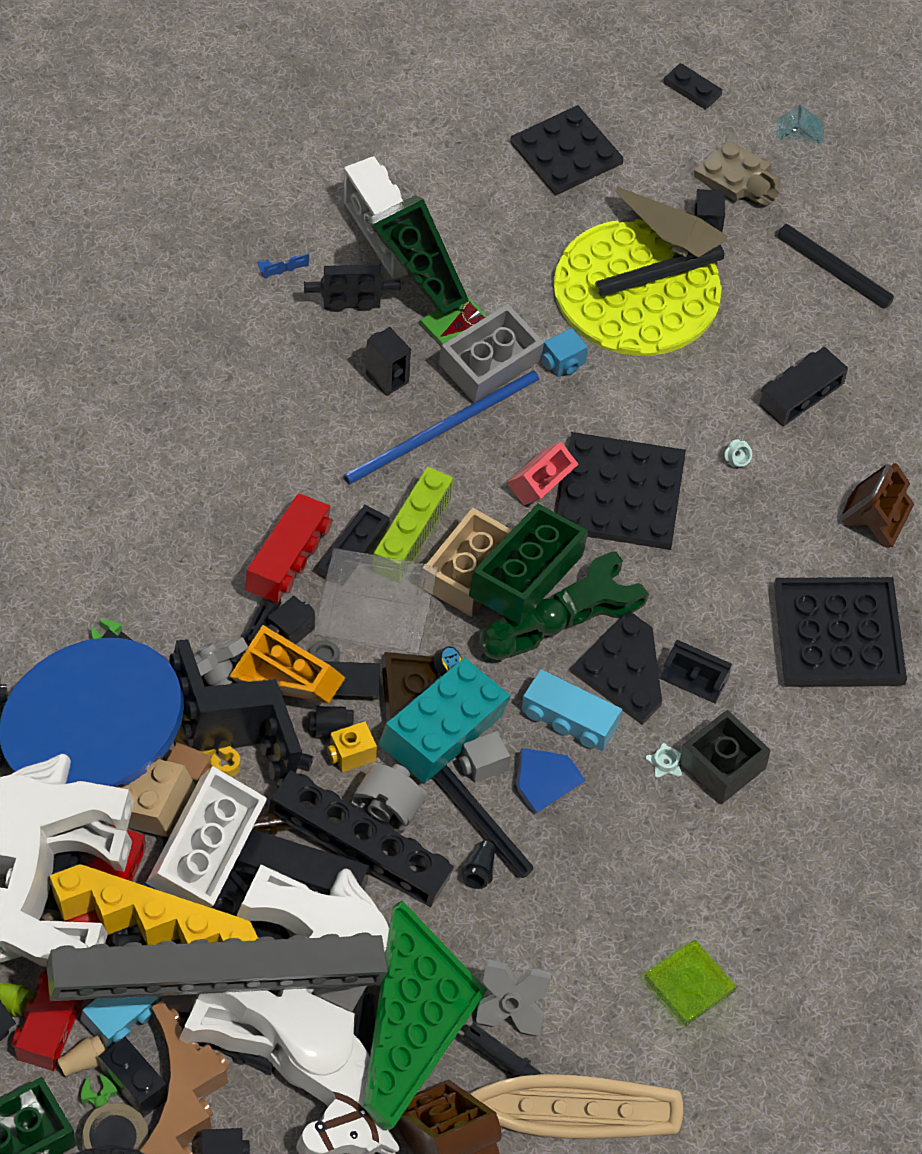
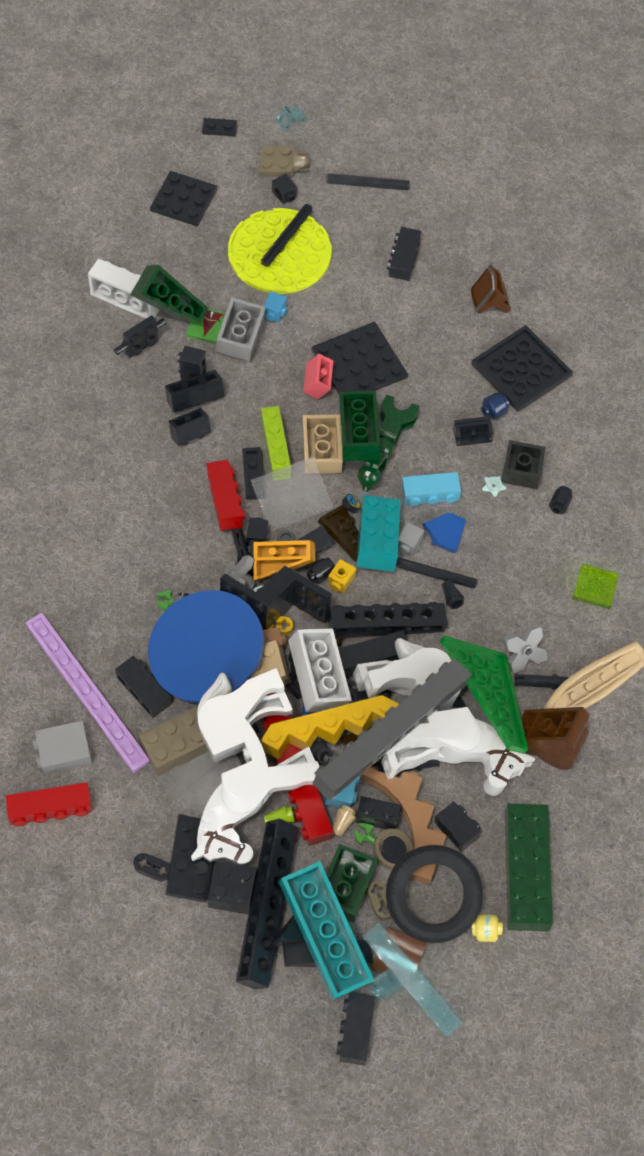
camera: 35 degrees left, 5 degrees up
blue piece [257,253,309,279] -> none
blue piece [344,370,539,485] -> none
light grey brick [352,763,427,834] -> none
black plate [571,611,662,725] -> none
dark tan wedge [616,187,728,257] -> none
light aqua plate [724,439,752,468] -> none
none -> black brick [165,369,225,413]
none -> black brick [168,408,211,446]
none -> dark blue head [481,393,509,419]
none -> black brick [549,486,573,514]

